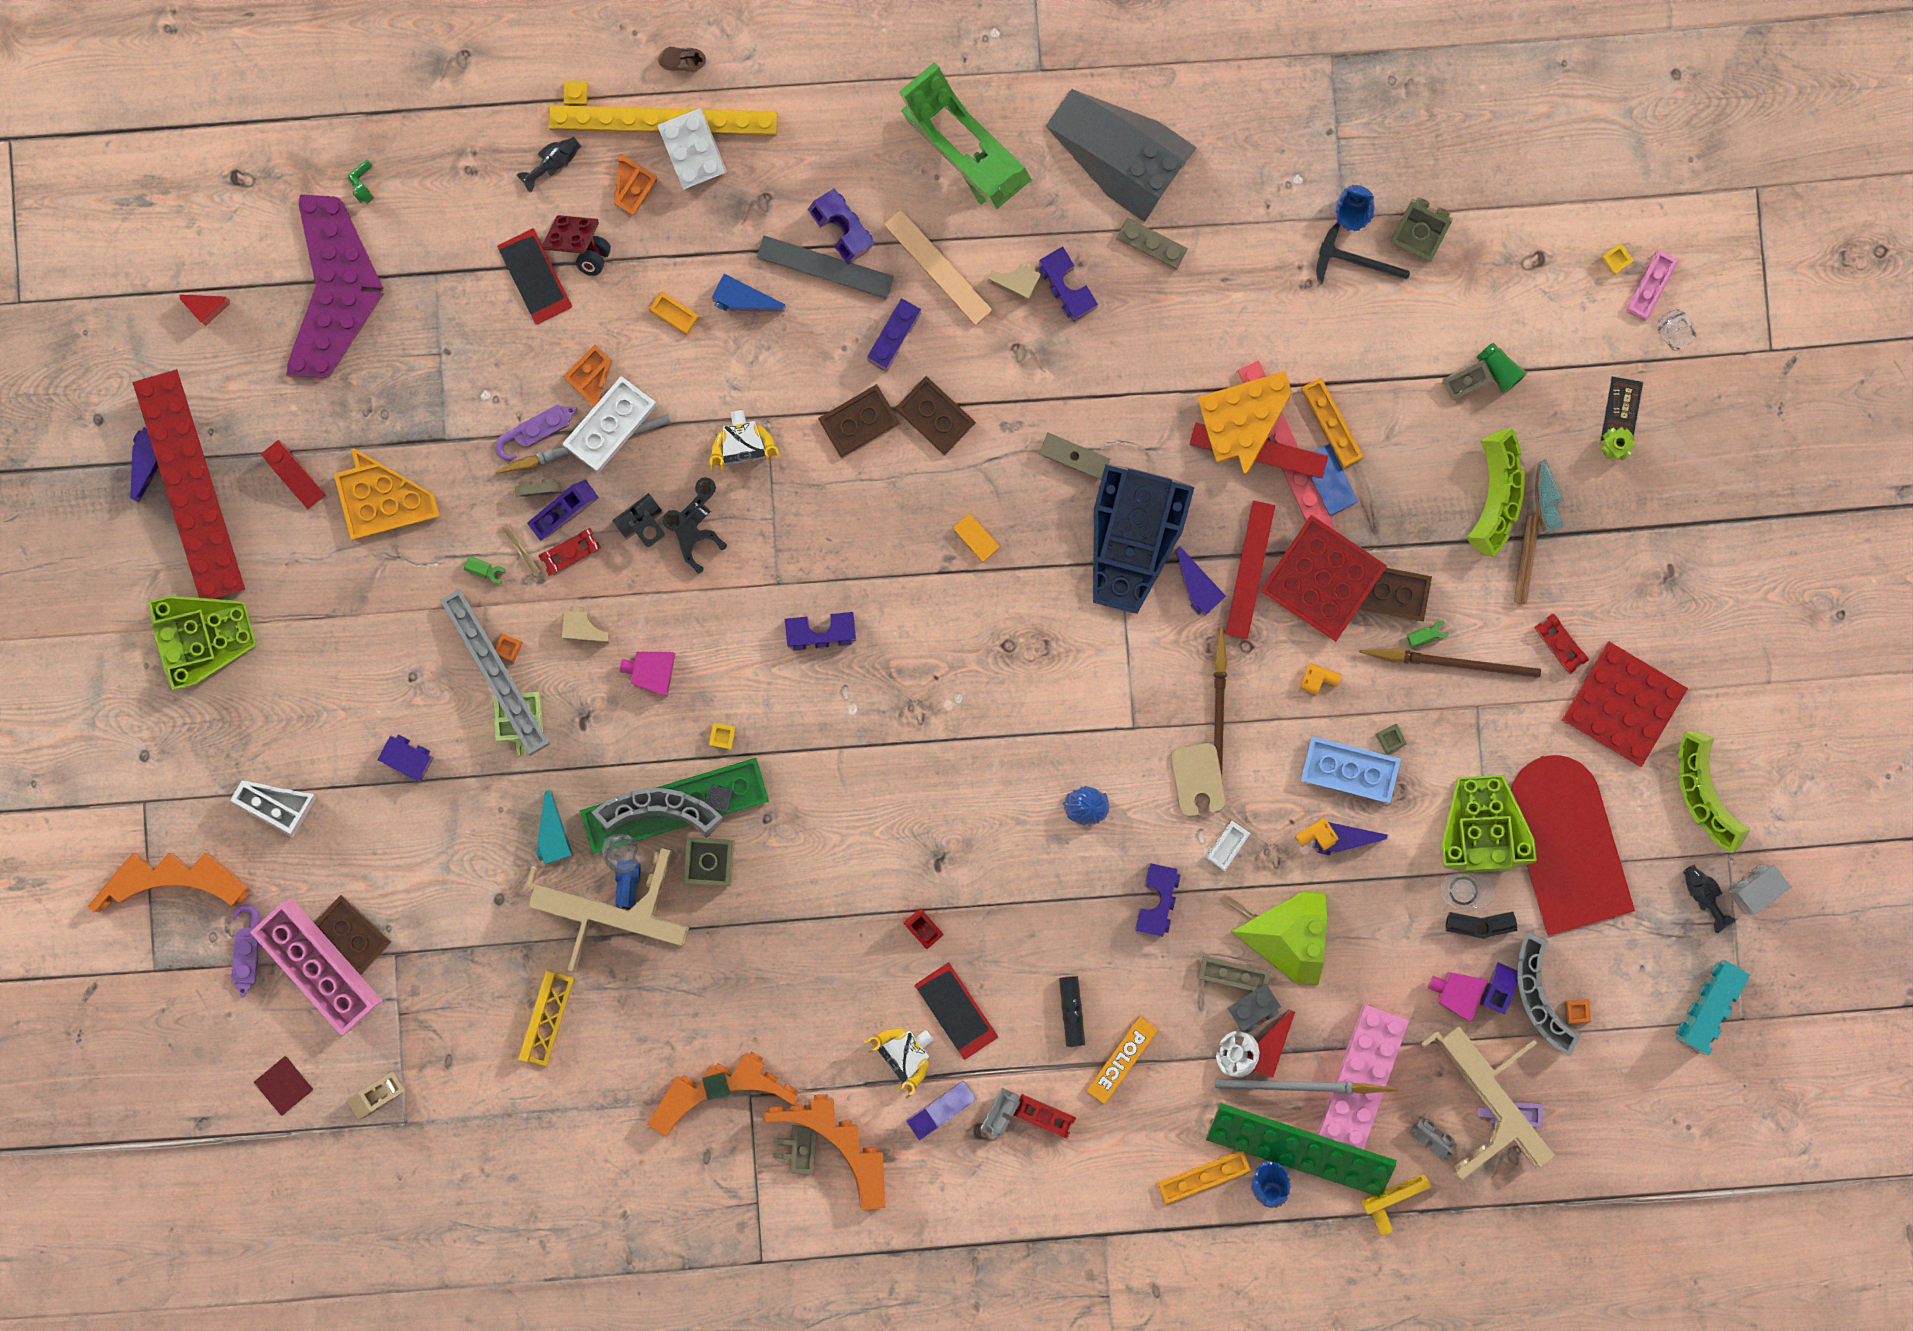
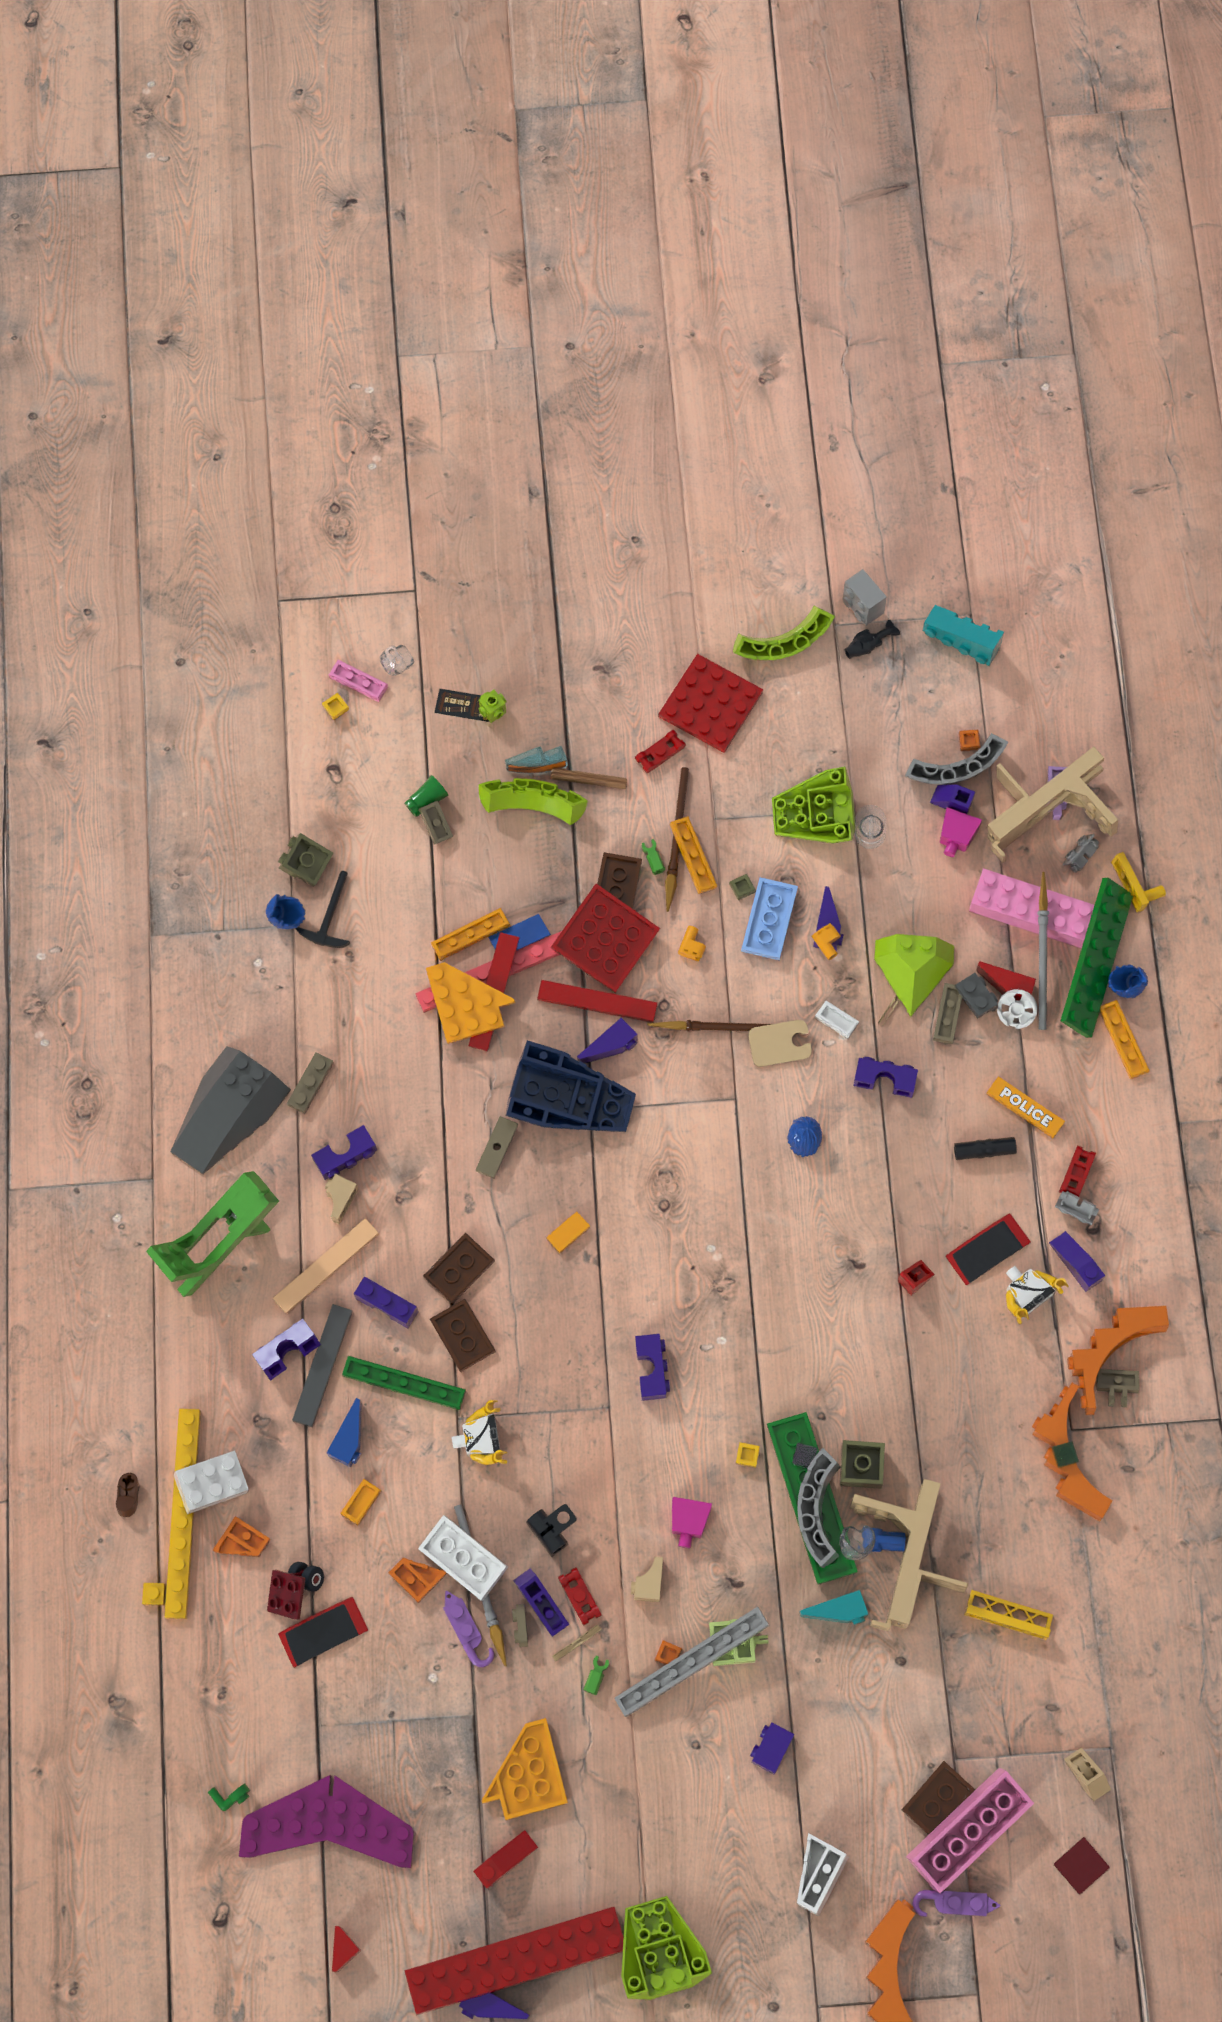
camera: 85 degrees left, 15 degrees down
black animal [517,136,582,192] -> none
black piece [663,477,727,574] -> none
black piece [1445,911,1518,939] -> none
red piece [1511,755,1635,936] -> none
none -> green tile [342,1356,466,1410]
none -> light orange tile [669,816,717,894]

